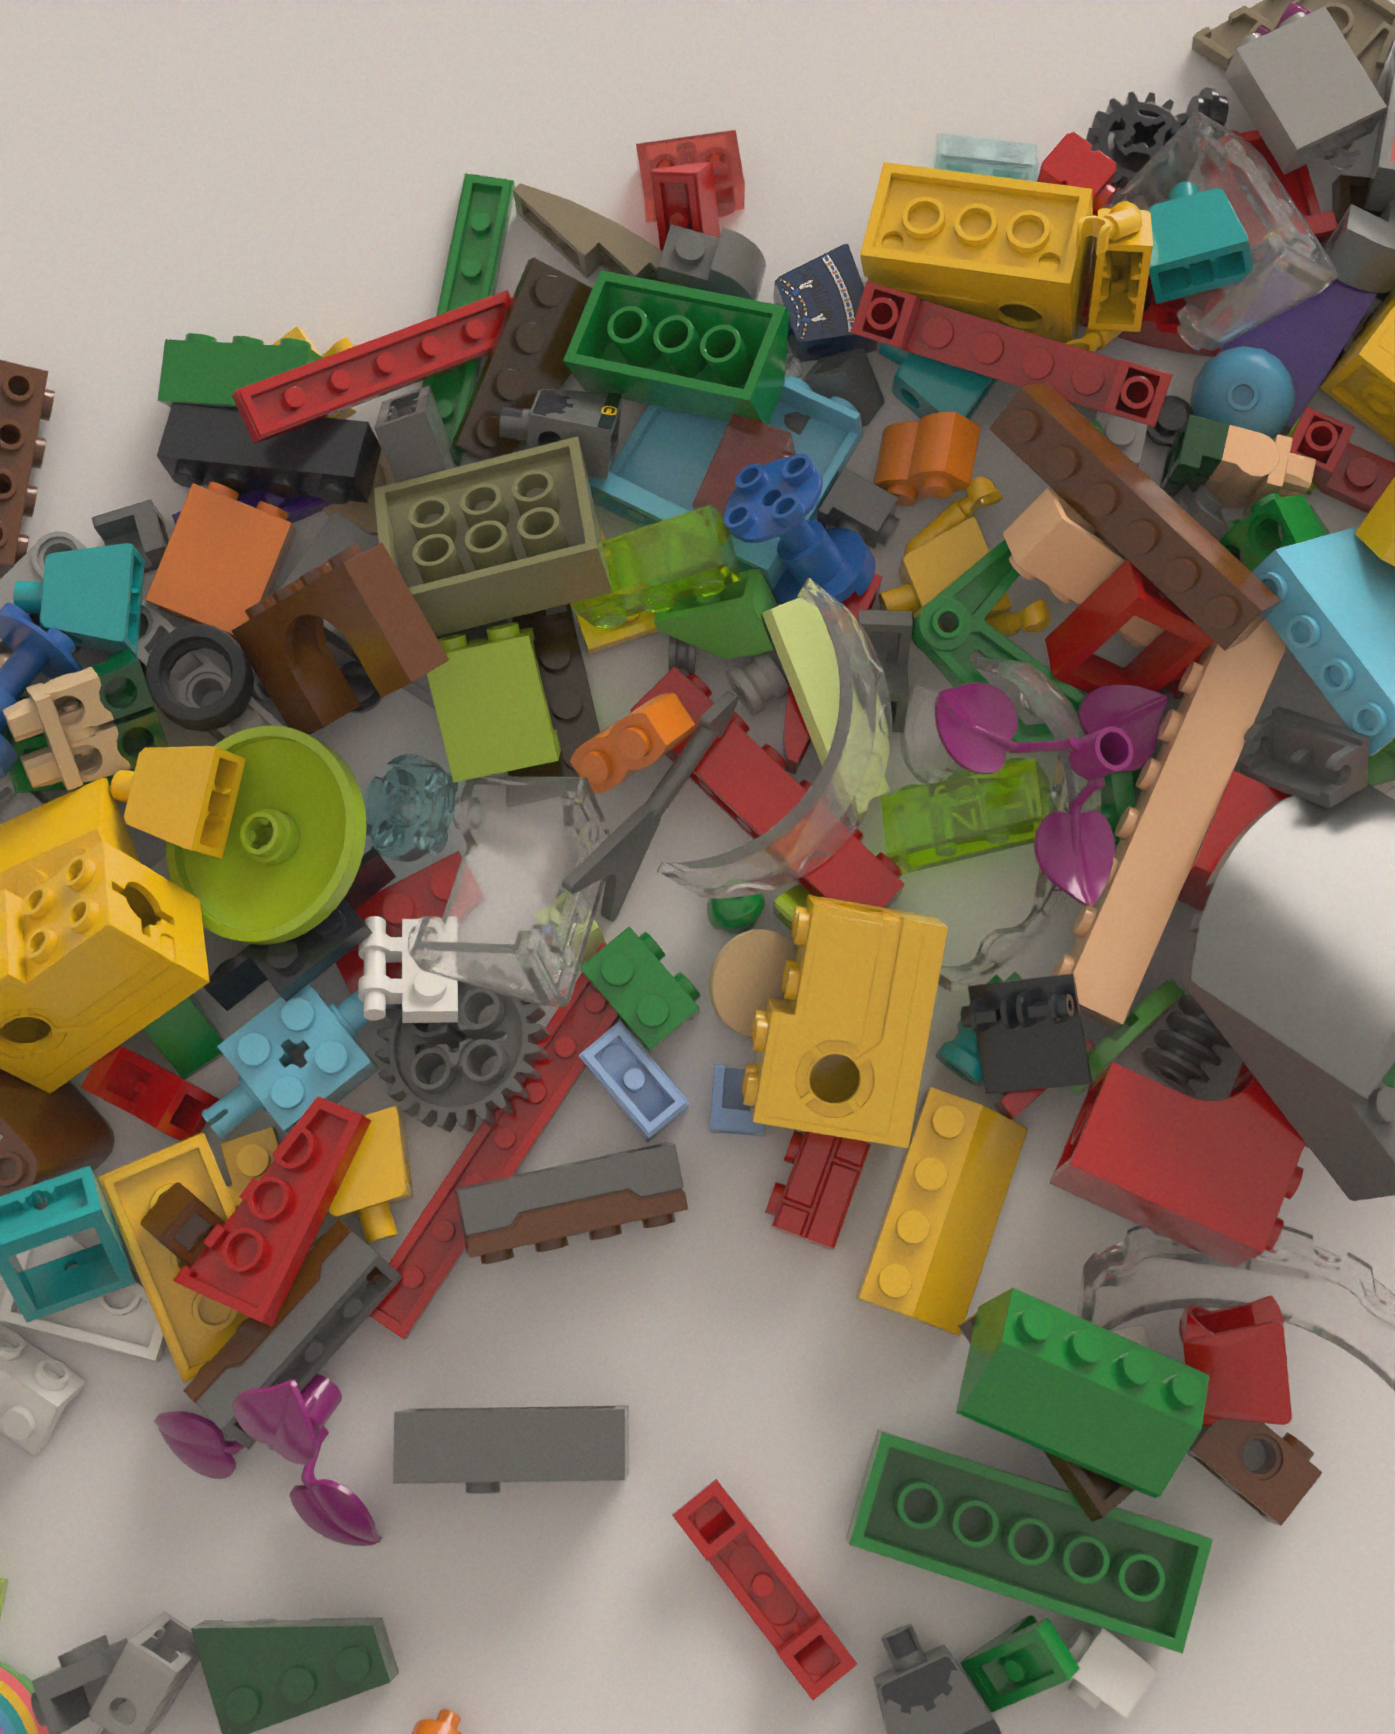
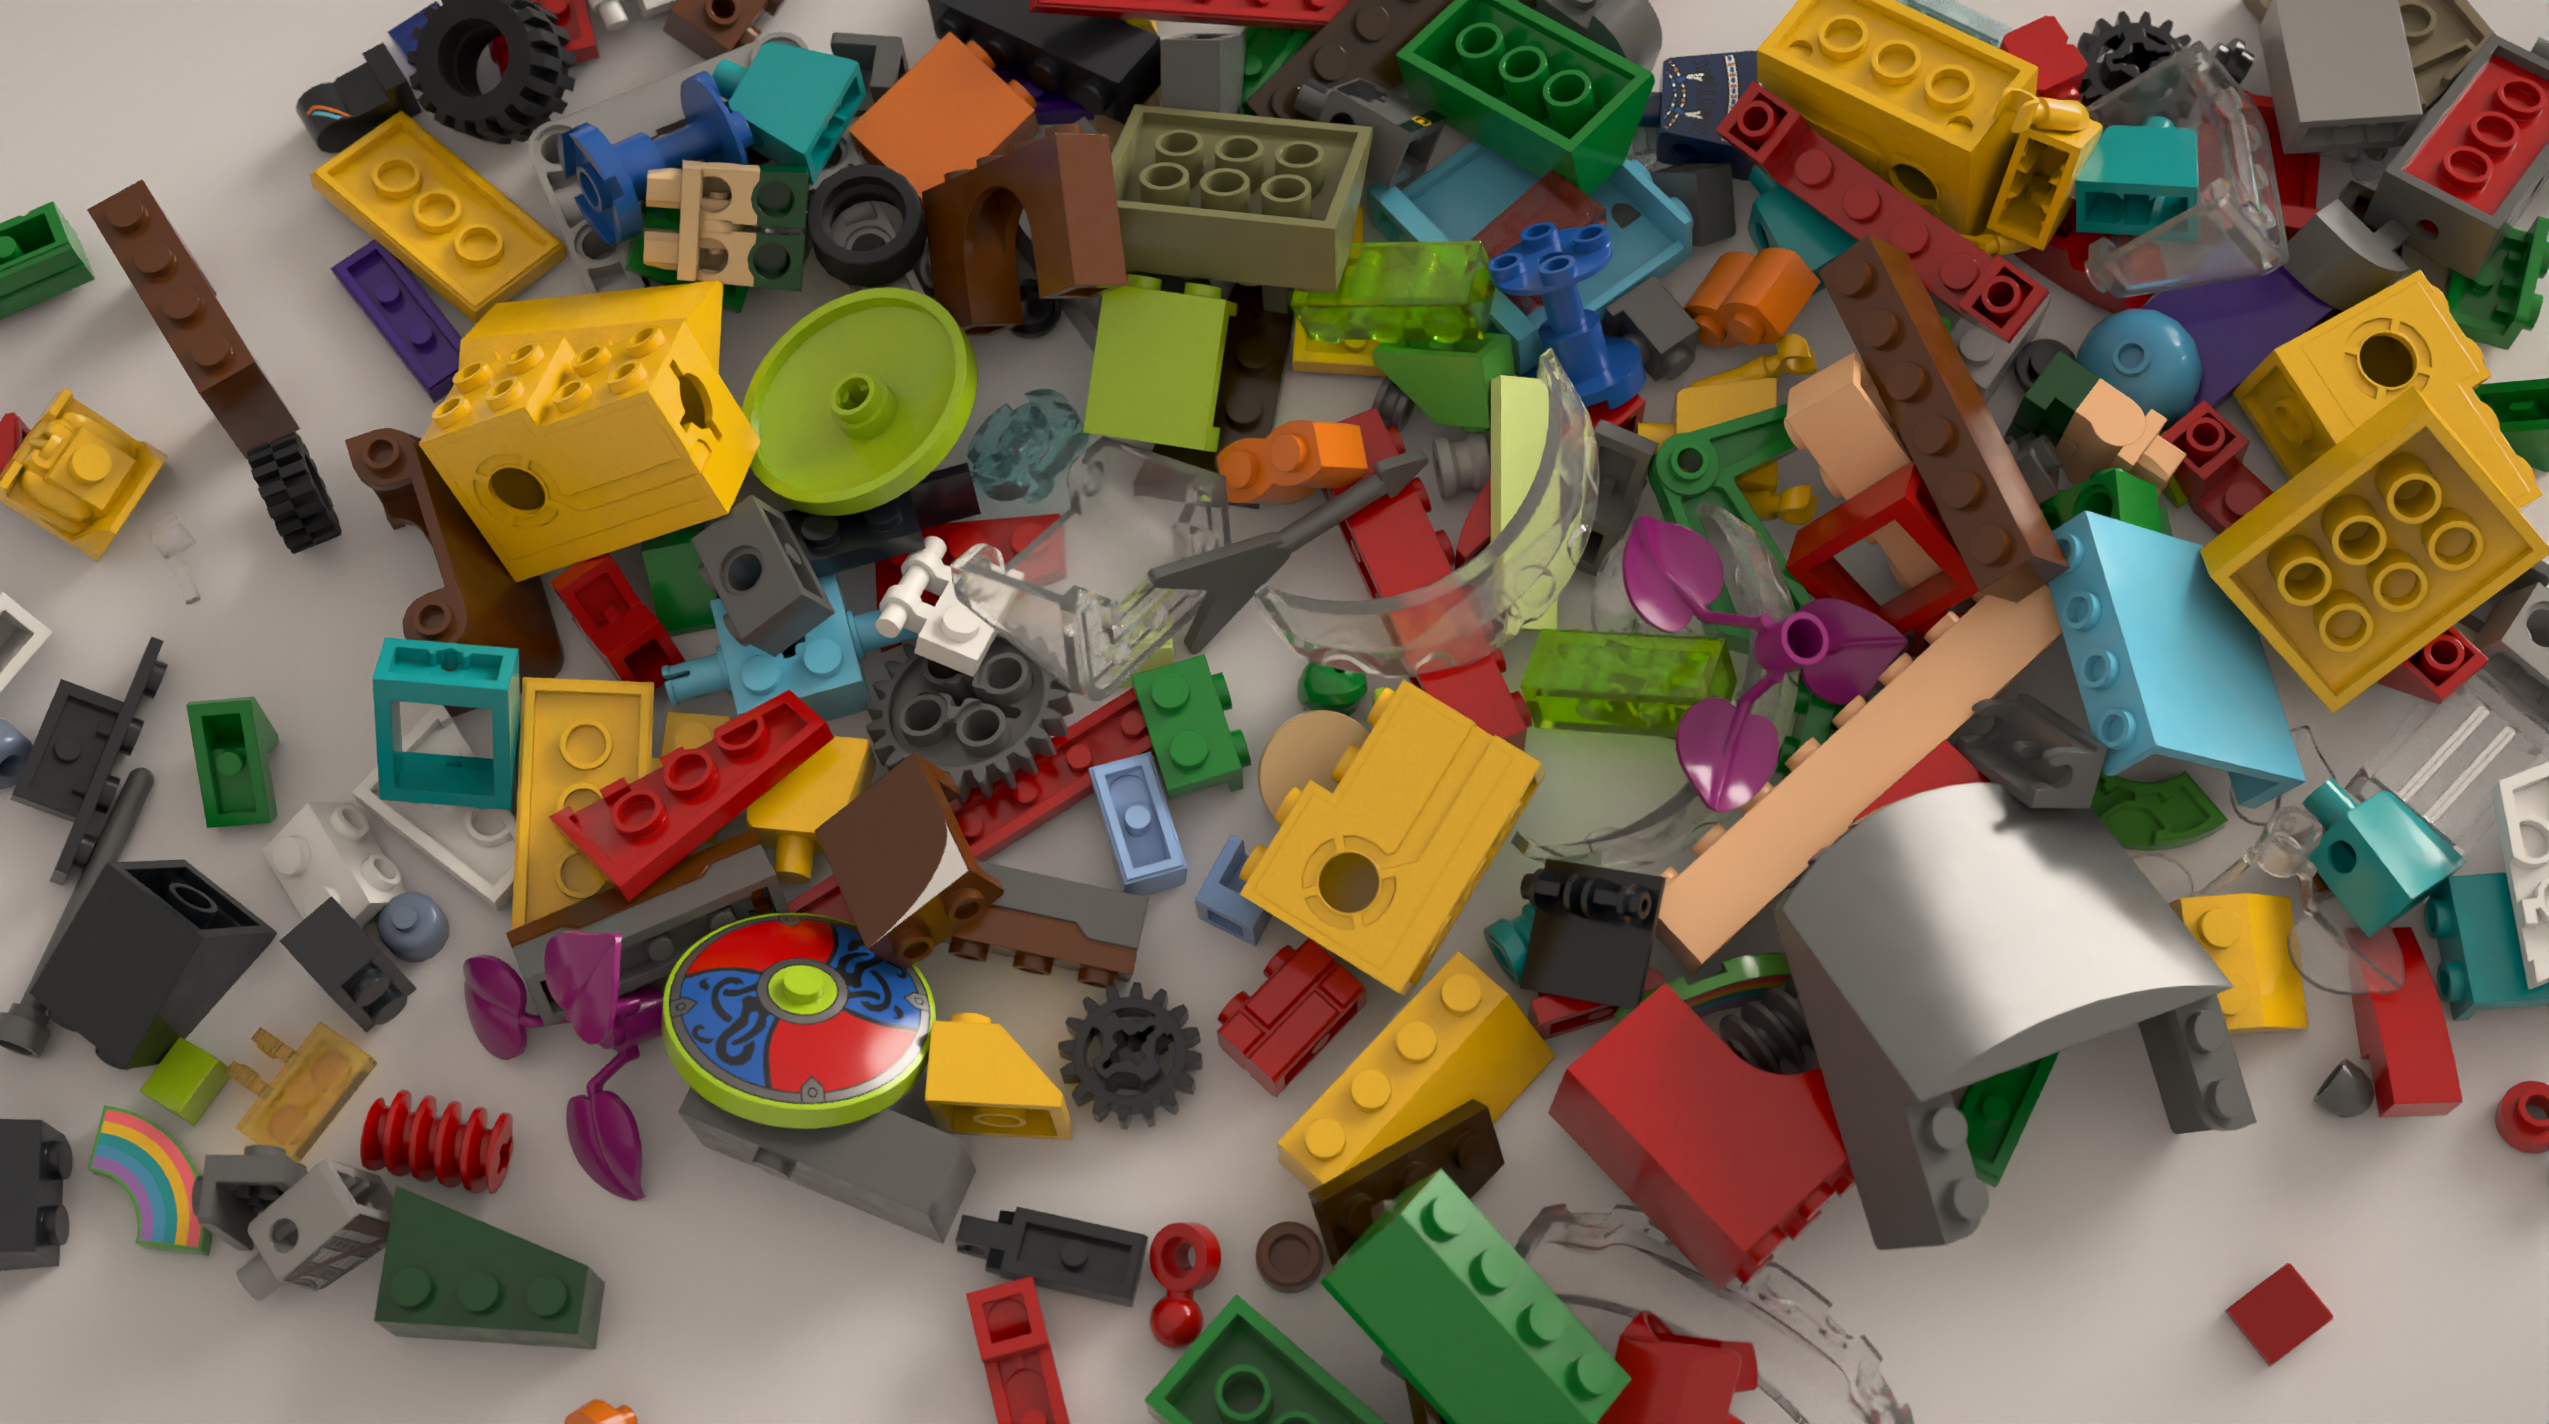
camera: 25 degrees right, 10 degrees down
yellow torso [111,746,246,859] -> none
reddish brown slope [140,1182,225,1267] -> none
none -> clear yellow hinge [224,1021,377,1163]
none -> black piece [280,896,417,1033]
none -> red piece [360,1089,513,1194]
none -> sand blue piece [377,892,449,962]
none -> dish [662,913,936,1129]
none -> dark grey brick [691,495,835,657]
none -> reddish brown panel [814,752,1004,968]
none -> yellow slope [925,1013,1073,1140]
none -> black hinge [955,1206,1148,1308]
none -> black gear [1058,982,1203,1130]
none -> red plate [1149,1222,1221,1349]
none -> reddish brown tile [1255,1221,1323,1293]
none -> dark brown wing [1308,1099,1505,1268]

